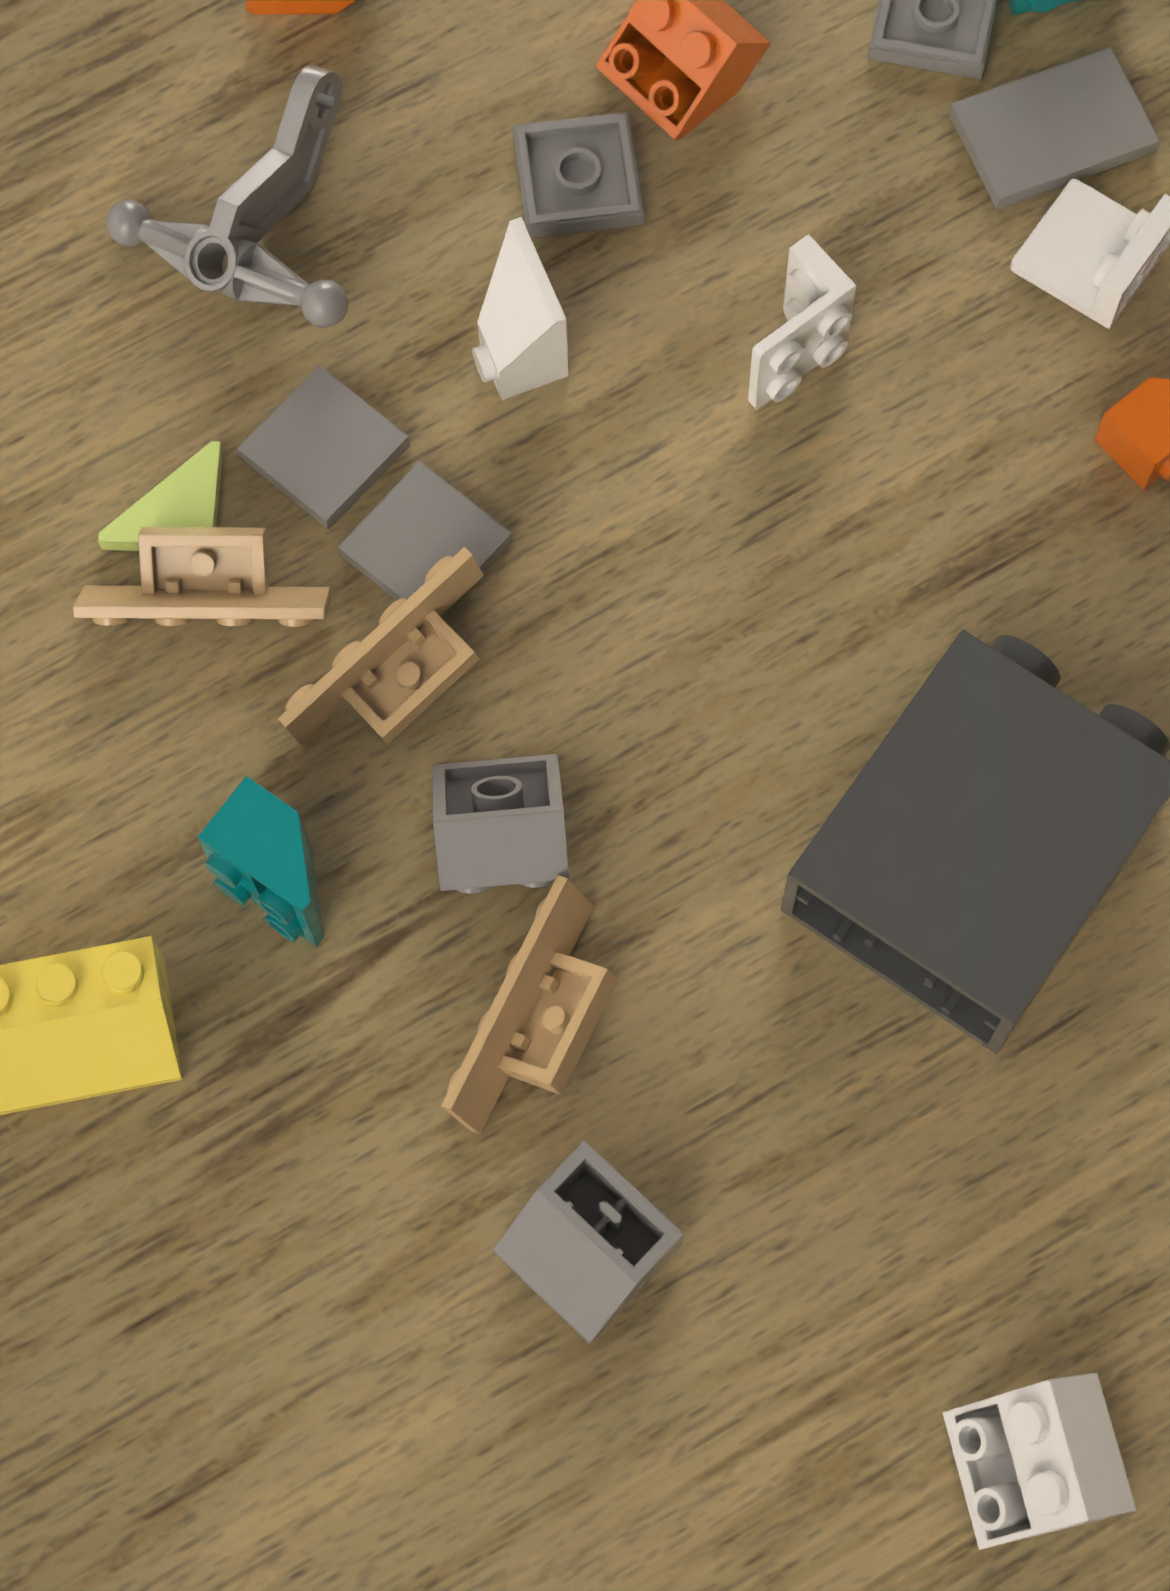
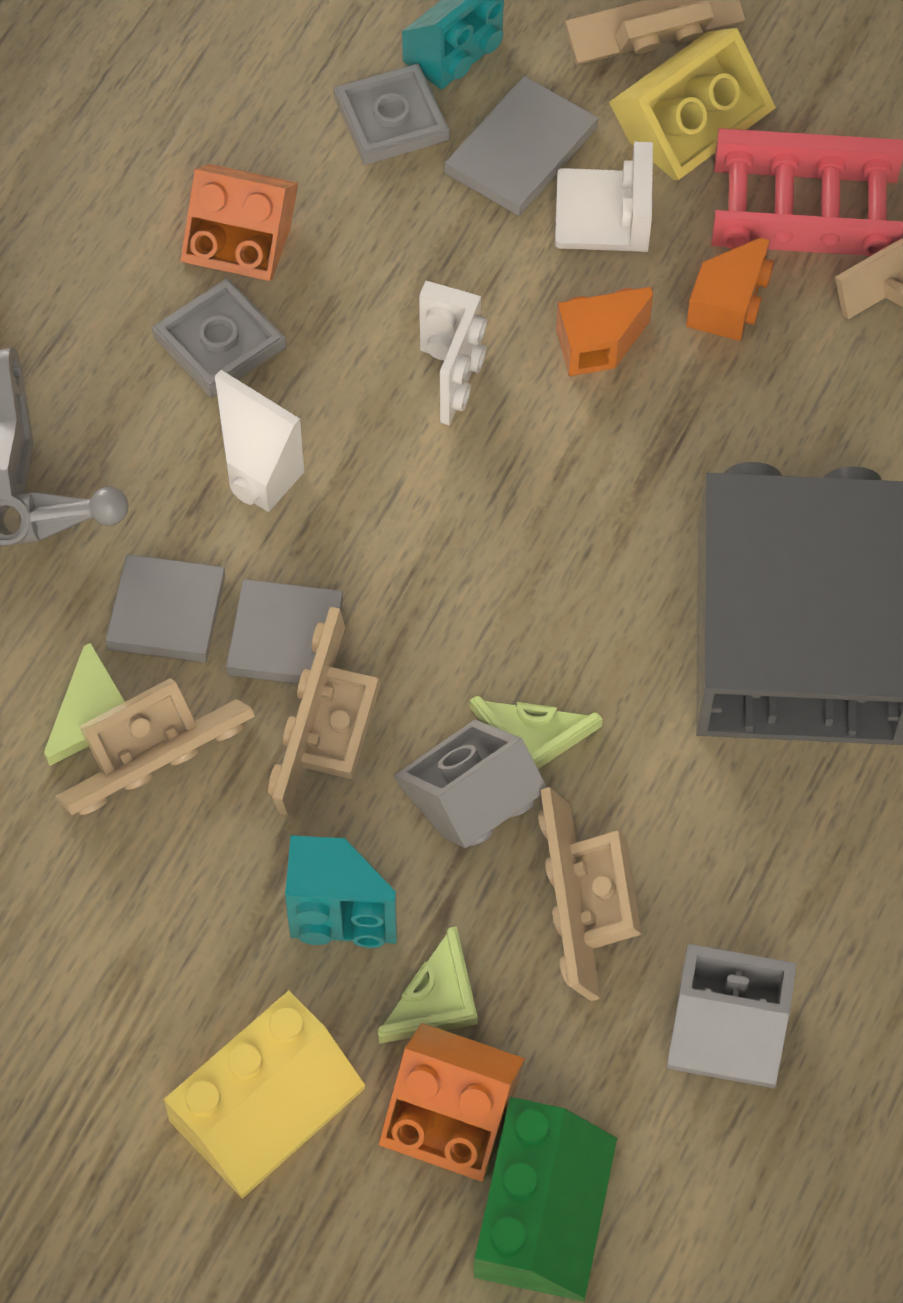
camera: 35 degrees left, 10 degrees down
none -> yellowish green tile [377,926,478,1044]
none -> orange slope [378,1023,525,1182]
none -> yellowish green tile [470,696,603,769]
none -> green slope [474,1097,617,1302]
none -> orange slope [556,286,653,377]

